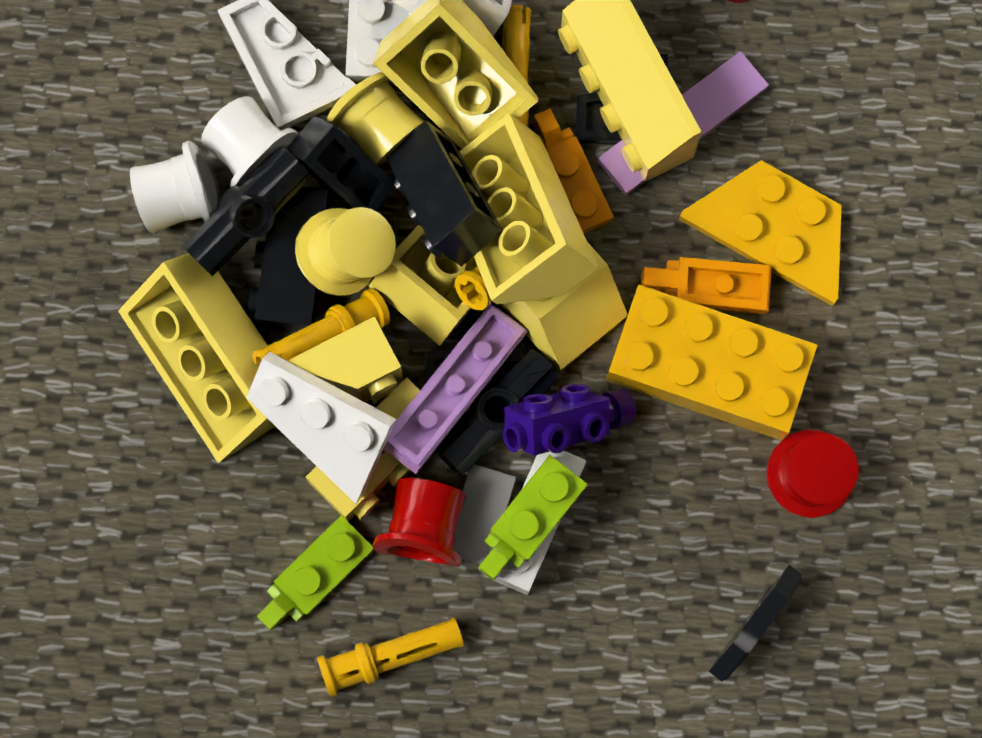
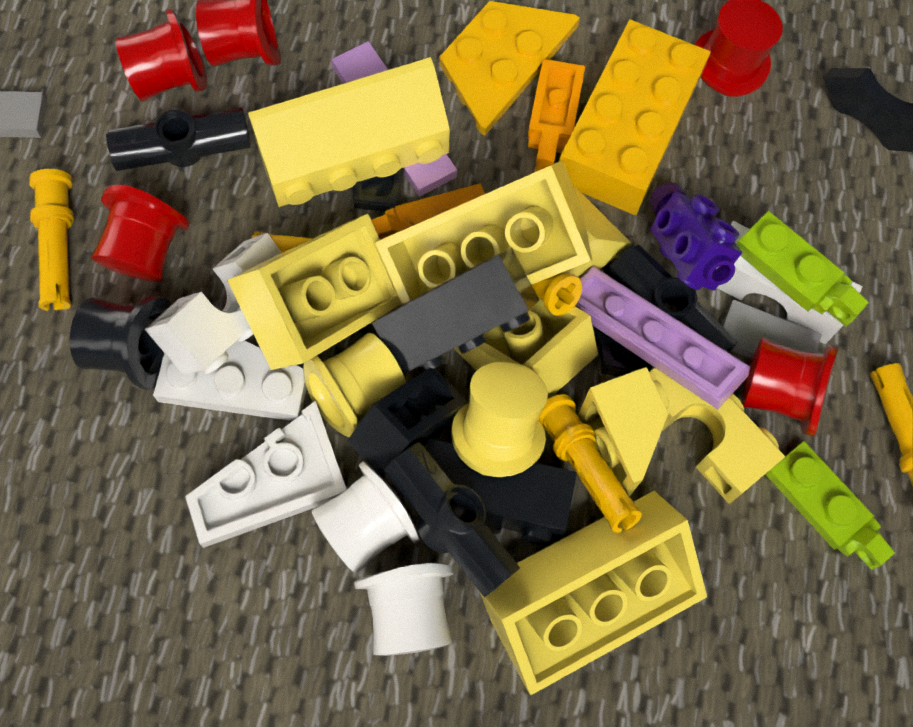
camera: 85 degrees left, 10 degrees down
white wing [246,352,397,504] -> none

